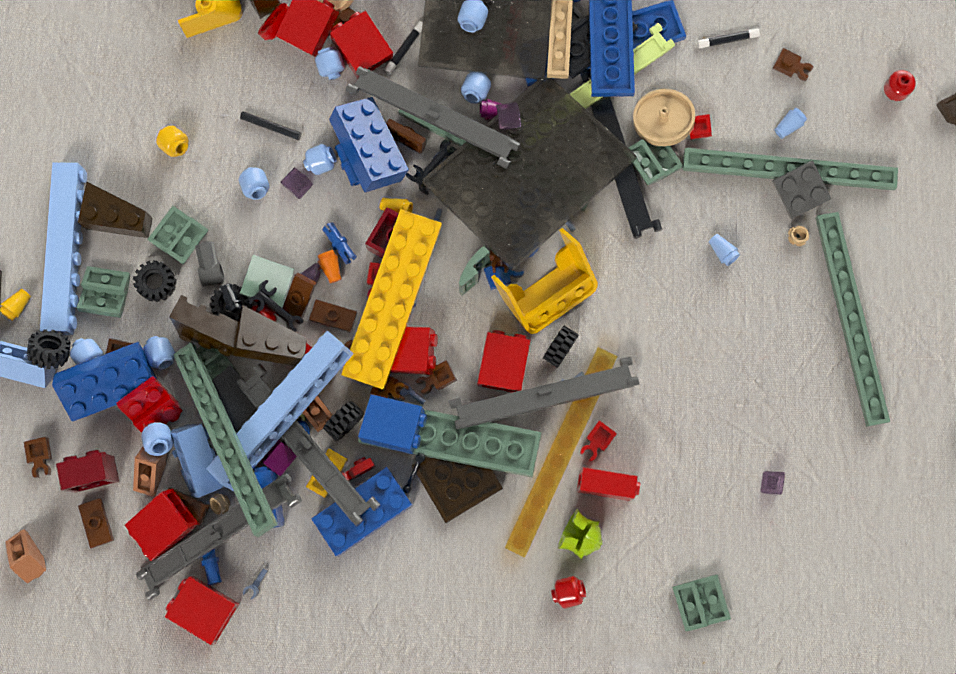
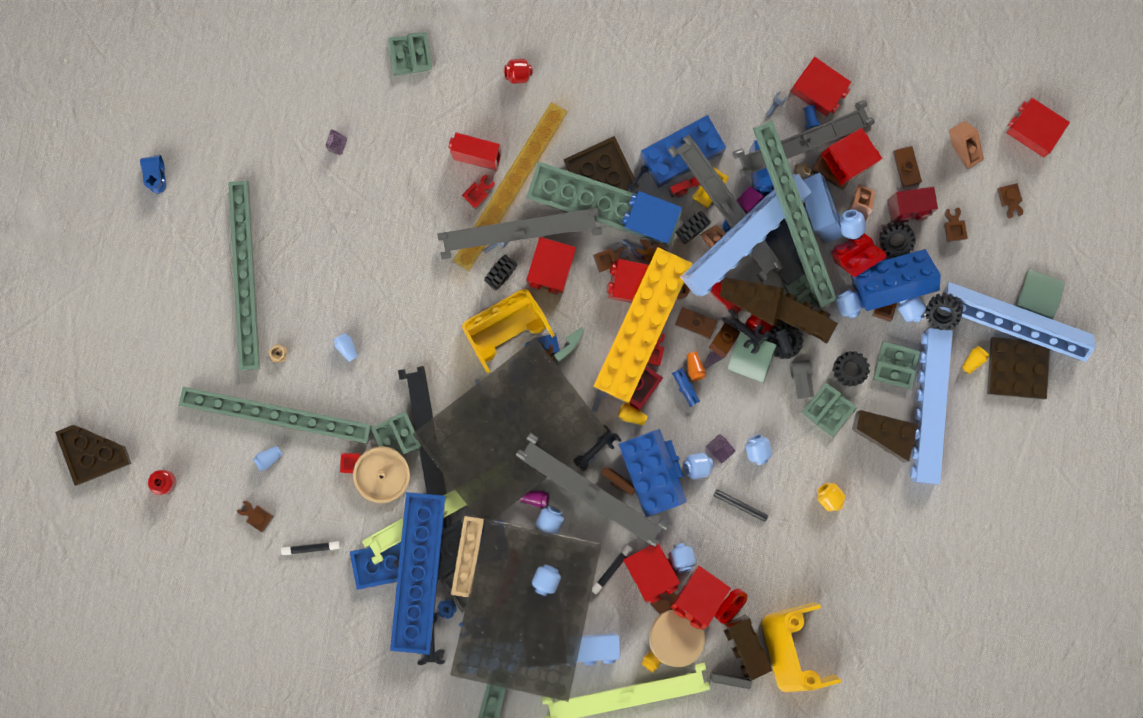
camera: 175 degrees left, 5 degrees up
clear purple slope [496,102,521,130] -> none
lime helmet [557,508,603,559] -> none
dark grey plate [772,161,831,219] -> none
none -> black tyre [879,221,916,258]

